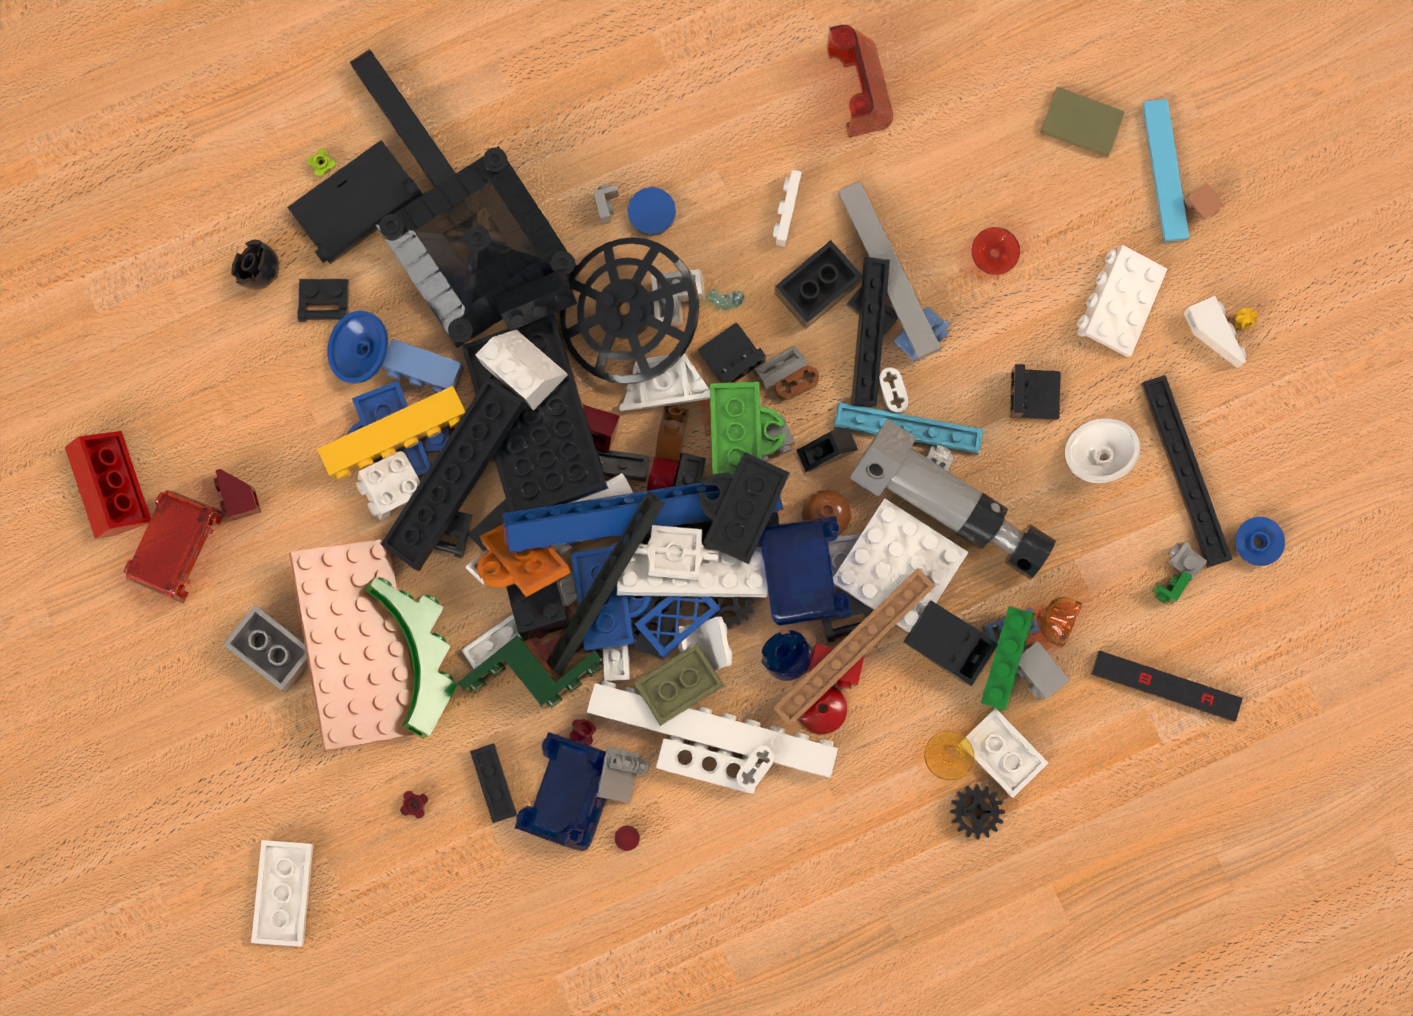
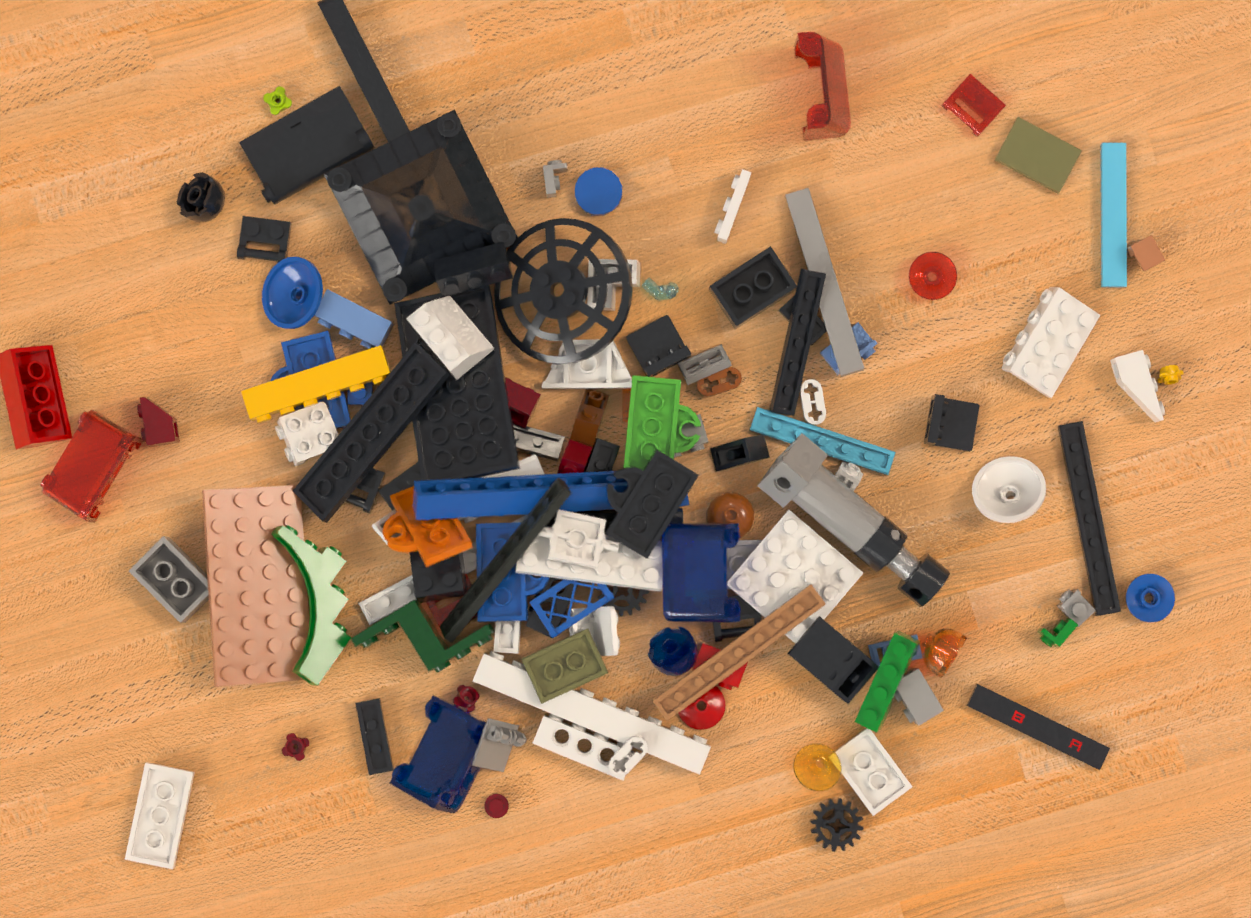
camera: 10 degrees right, 5 degrees up
none -> clear red plate [941,74,1006,137]

